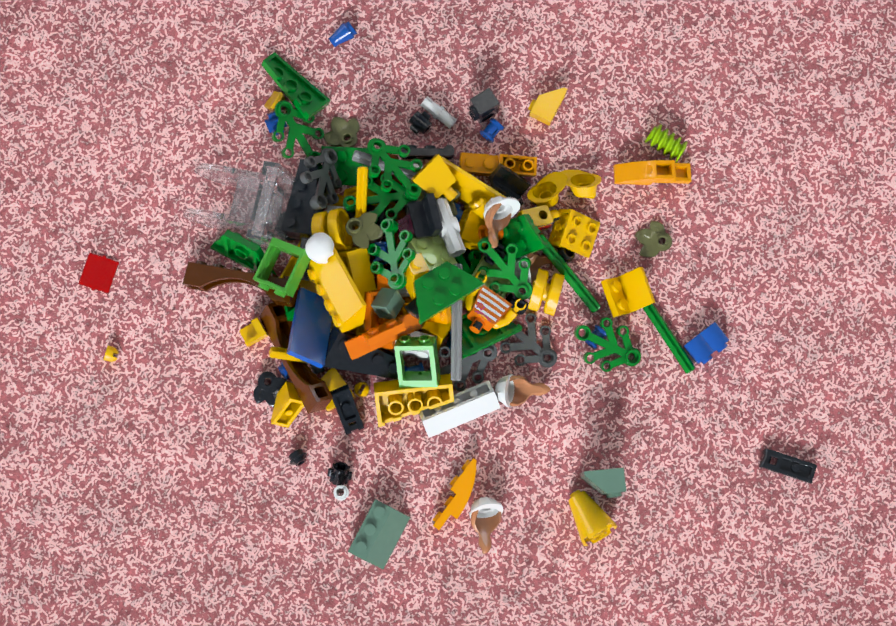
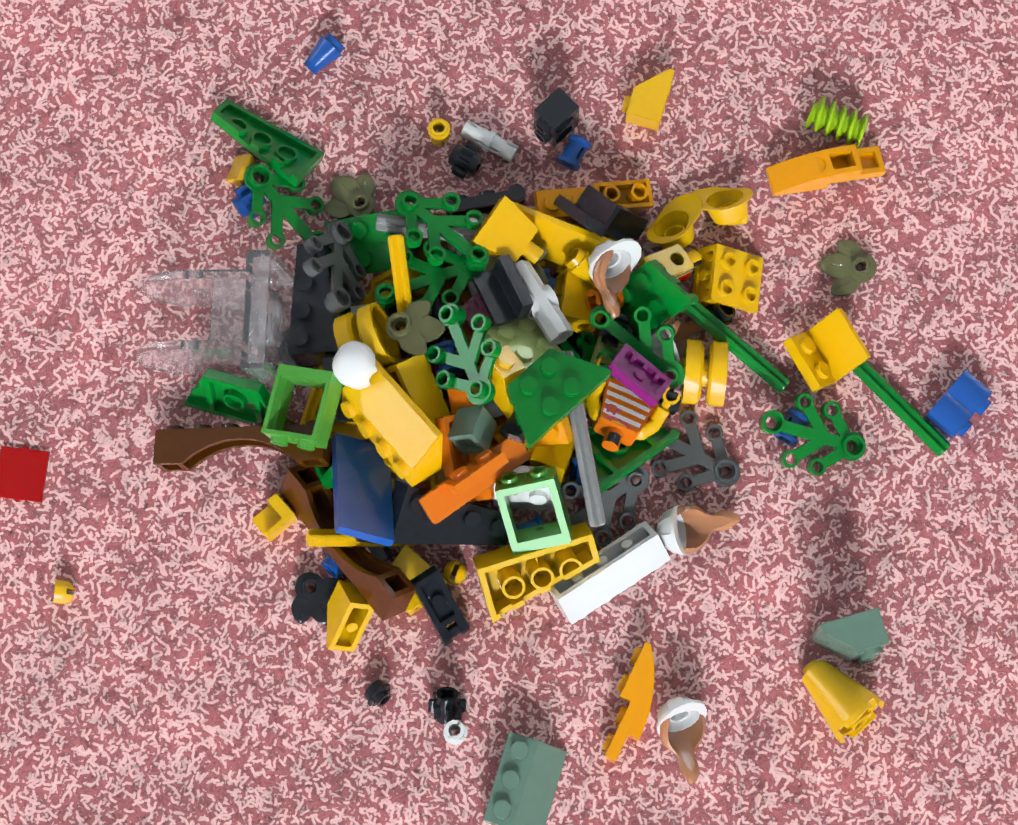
camera: 10 degrees left, 5 degrees down
none -> yellow pin [427,118,451,146]
none -> black panel [553,185,620,237]
none -> magenta bracket [607,343,672,408]

